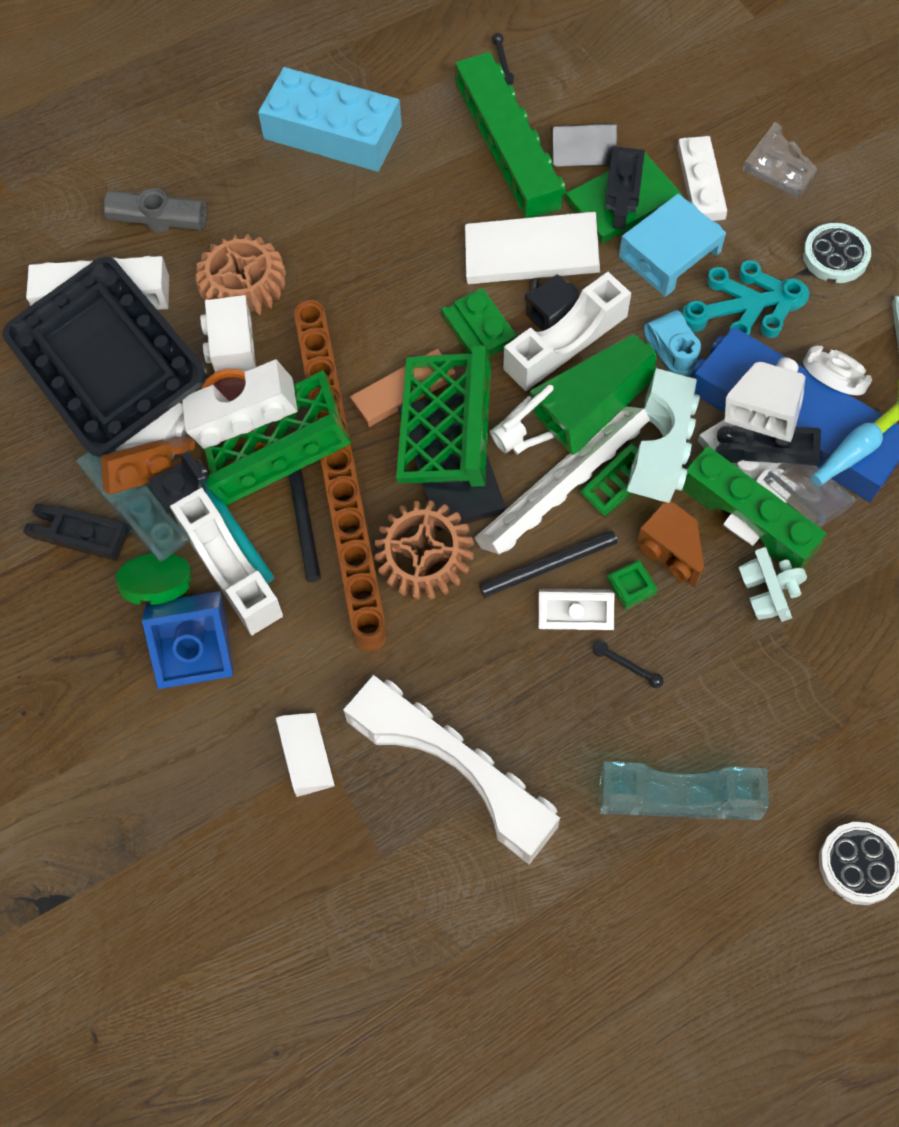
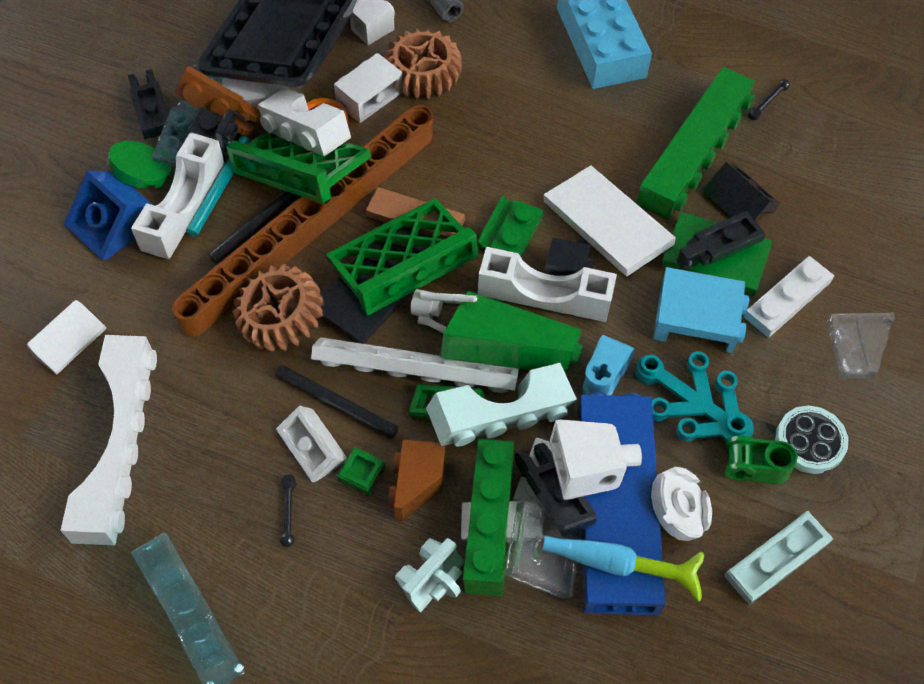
camera: 50 degrees right, 5 degrees down
none -> green piece [725,436,798,485]

